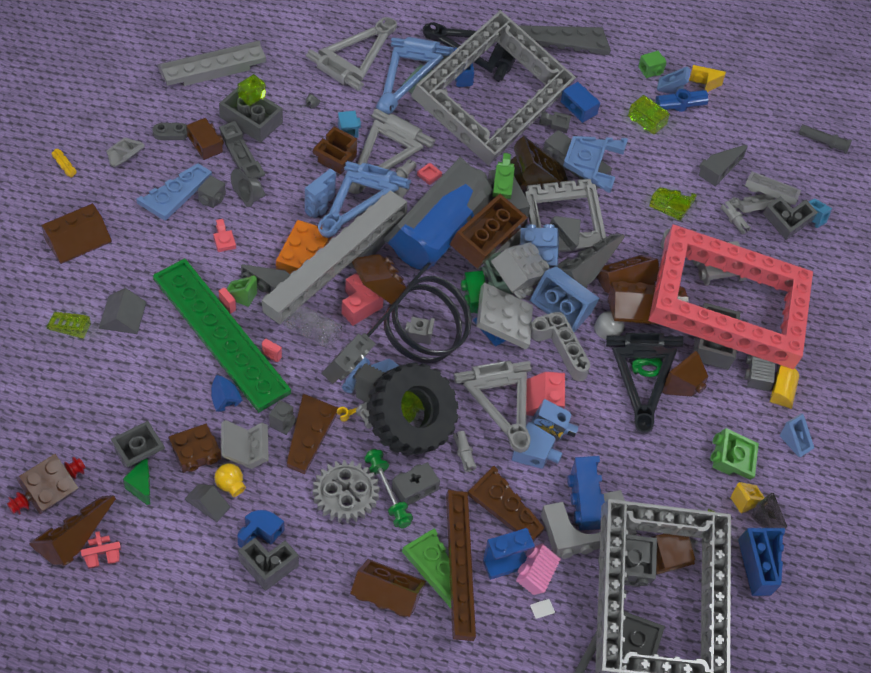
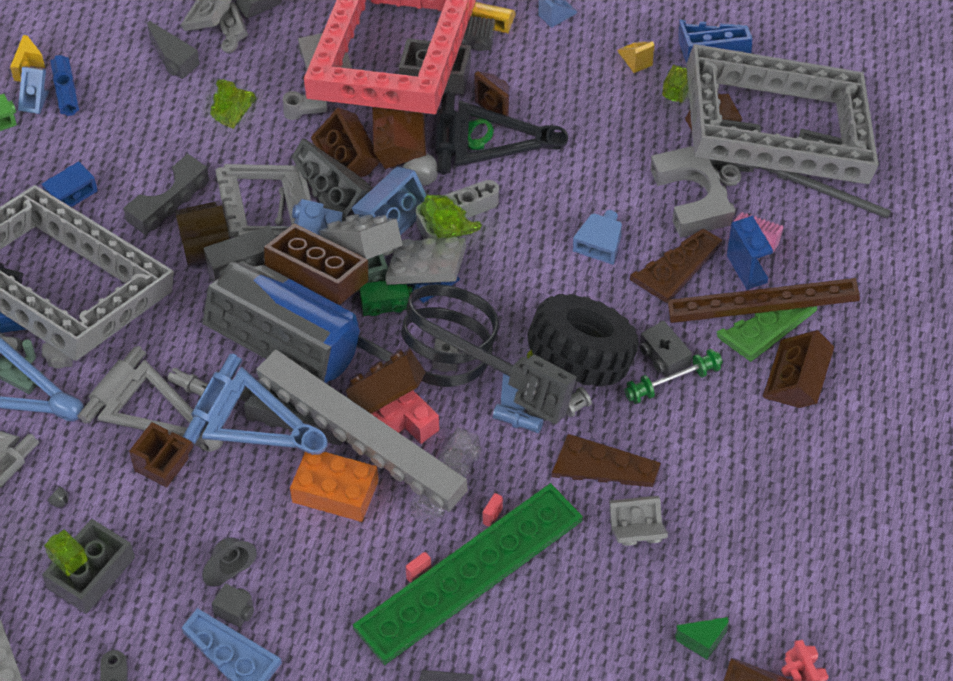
camera: 85 degrees left, 0 degrees up
dark grey slope [111,421,165,468] -> none
reddish brown plate [168,423,221,473] -> none
dark grey slope [185,484,230,522] -> none
reddish brown brick [186,118,224,160] -> none
blue brick [211,375,243,412] -> none
coral plate [213,219,236,252] -> none
yellow piece [214,463,246,497] -> none
dark grey slope [219,121,265,179] -> none
bright green slope [227,276,257,307] -> none
blue brick [237,510,285,548] -> none
dark grey brick [238,538,299,591] -> none
dark grey slope [241,264,290,294] -> none
dark grey brick [269,400,297,435] -> none
medium blue plate [305,168,336,218] -> none
light grey gear [313,460,379,523] -> none
yellow hand [337,407,358,422] -> none
dark azure brick [338,111,361,138] -> none
coral tile [417,163,442,185] -> none
light grey pin [453,431,477,472] -> none
light grey piece [454,360,531,453] -> none
bright green hinge [493,153,515,199] -> none
coral slope [526,372,565,416] -> none
white sticker [530,599,555,619] -> none
medium blue torso [531,399,578,441] -> none
dark grey plate [539,112,571,133] -> none
dark grey slope [549,216,581,252] -> none
medium blue wing [563,136,628,193] -> none
blue wedge [567,456,605,531] -> none
clear neon green brick [628,95,670,135] -> none
bright green plate [710,428,759,480] -> none
light grey pin [720,201,751,235] -> none
clear smoke slope [751,493,787,529] -> none
none -> clear neon green slope [420,195,482,238]

